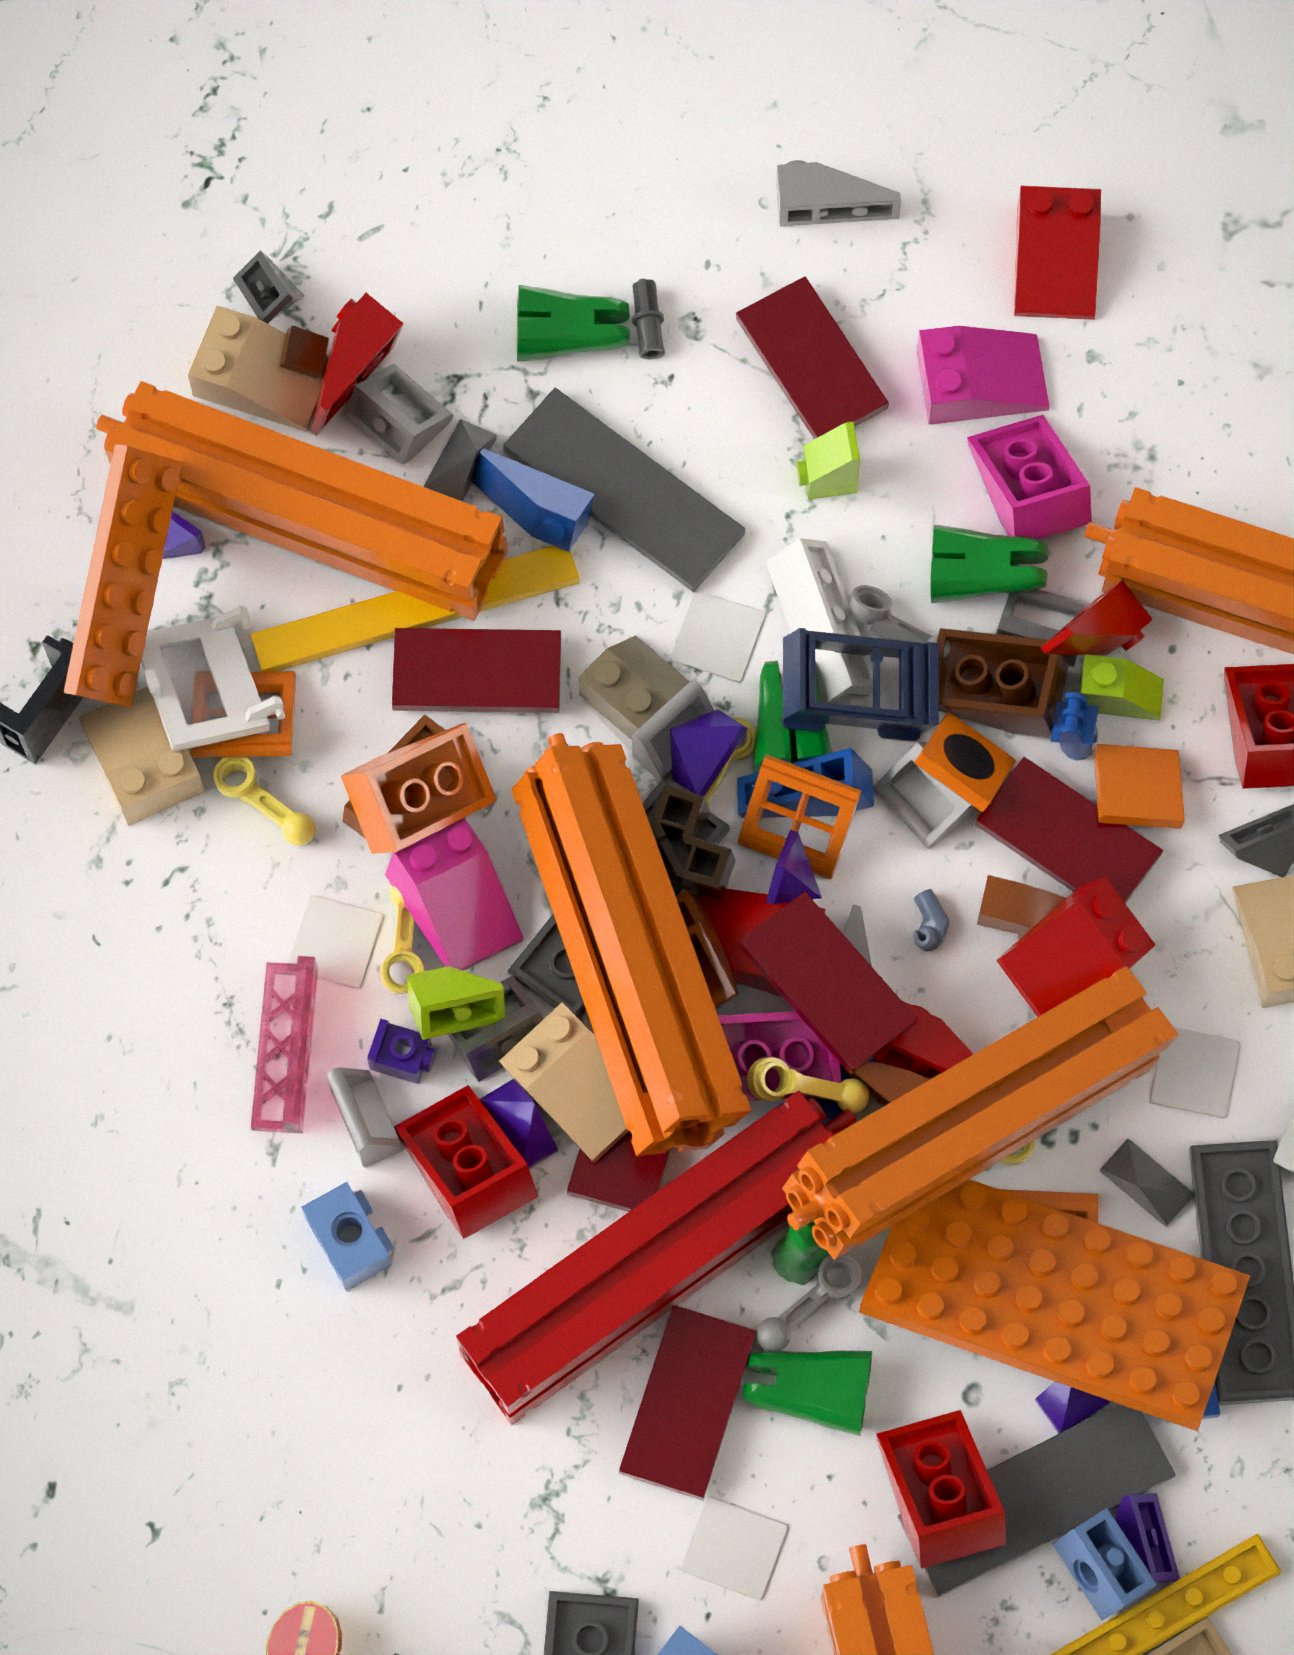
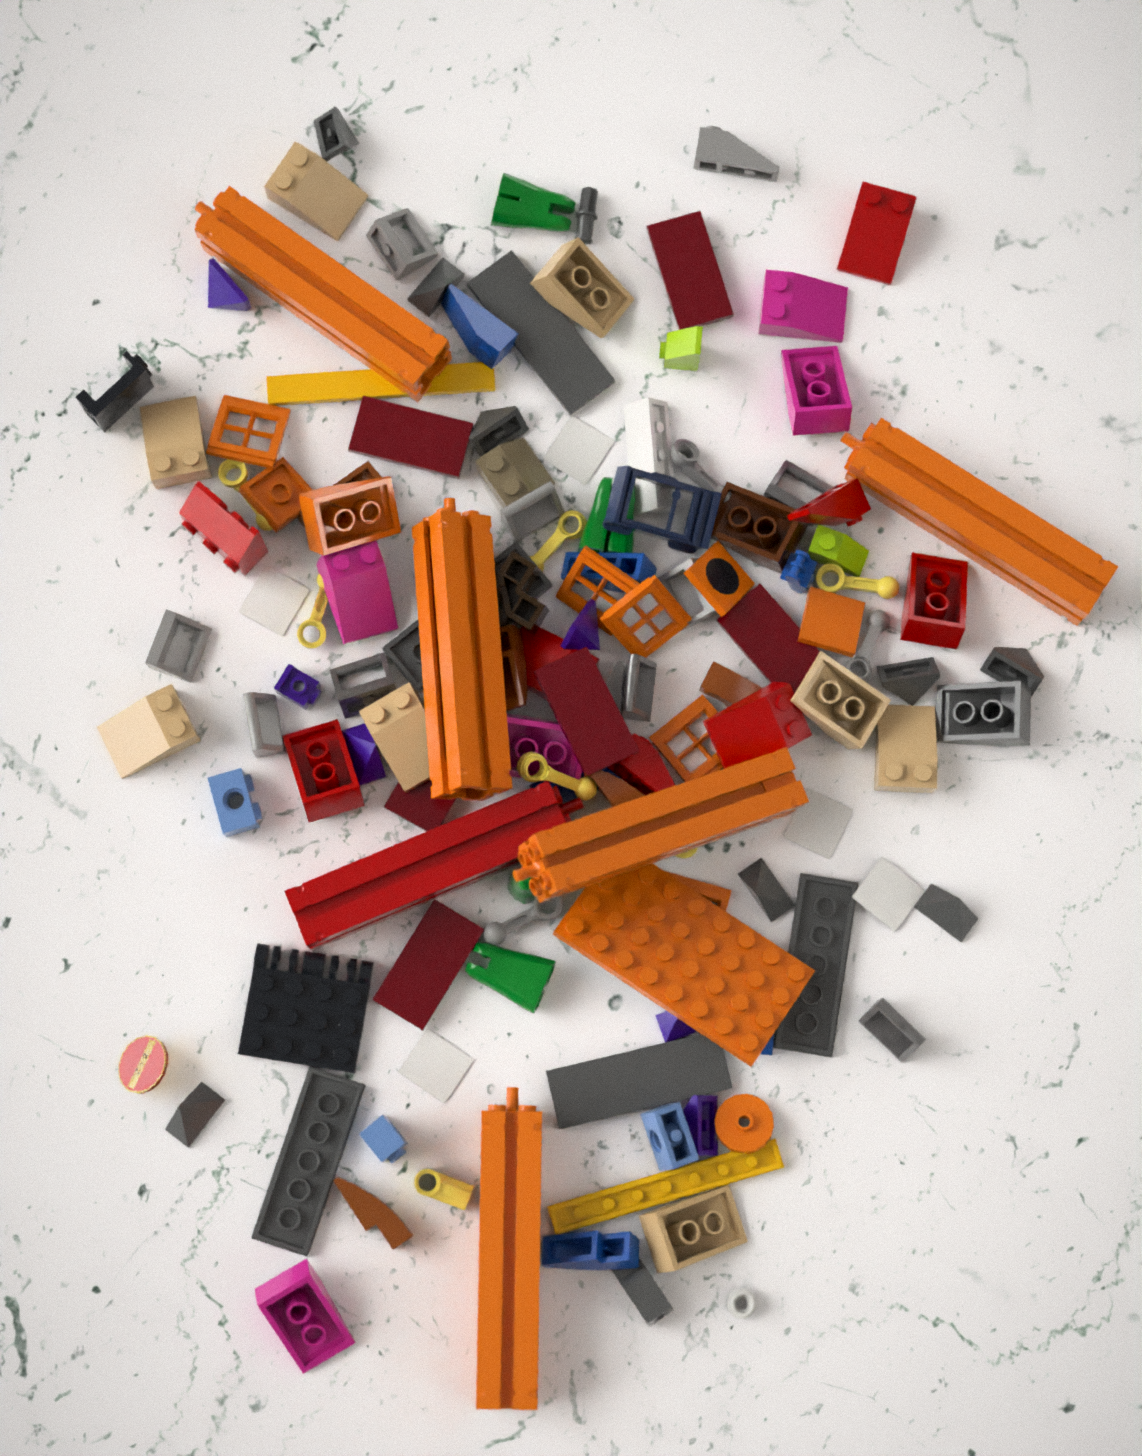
camera: 10 degrees right, 10 degrees up
orange plate [64,444,182,708] -> none
white piece [141,605,285,752] -> none
clear pink fence [250,956,319,1134] -> none
reddish brown tile [280,325,329,379] -> none
red slope [310,292,404,436] -> none
lime slope [407,966,505,1040] -> none
dark purple slope [670,709,748,796] -> none
red slope [876,1410,1006,1569] -> none
sand blue arm [914,889,950,951] -> none
green piece [930,524,1048,603] -> none
none -> tan slope [97,684,201,779]
none -> light grey tile [145,609,212,683]
none -> wedge [179,481,268,576]
none -> black hinge [238,943,374,1073]
none -> orange tile [239,457,313,533]
none -> dark grey slope [469,406,529,457]
none -> tan slope [530,237,634,338]
none -> orange piece [600,574,692,658]
none -> flat silver tile [622,654,657,722]
none -> orange piece [649,694,723,782]
none -> orange plate [714,1094,774,1154]
none -> tan slope [790,651,891,750]
none -> light yellow piece [816,563,899,599]
none -> light grey piece [844,610,890,683]

